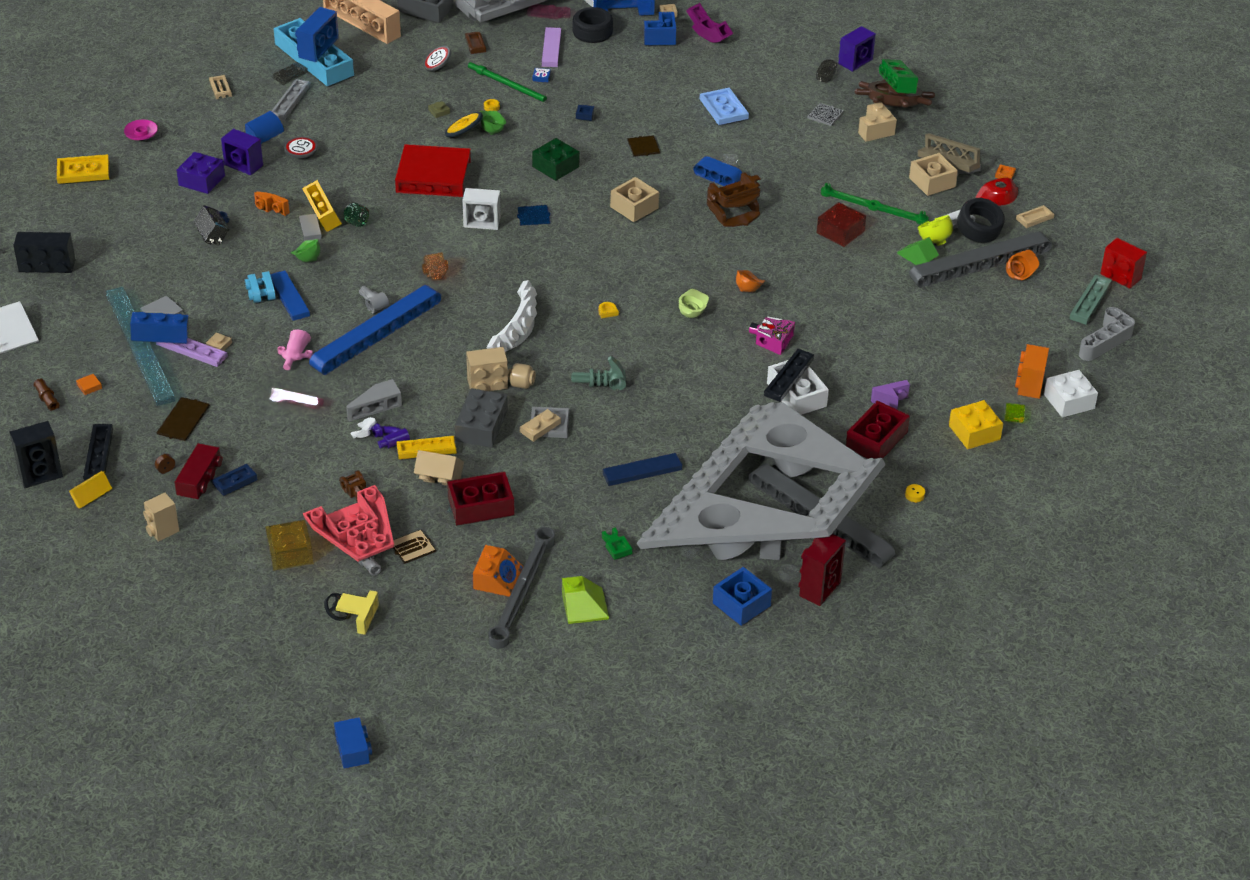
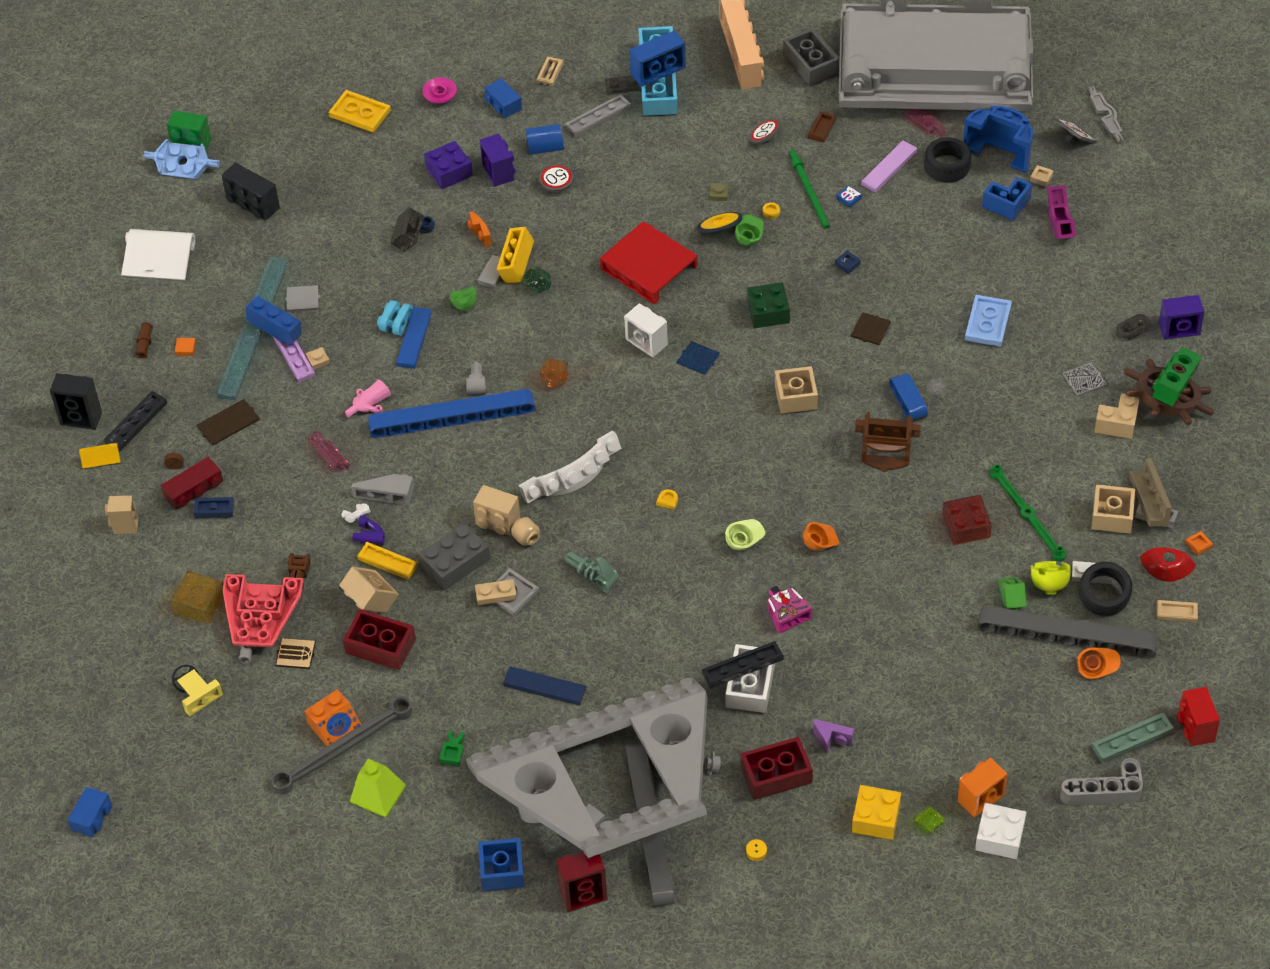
camera: 40 degrees right, 10 degrees up
none -> blue brick [484,78,522,118]

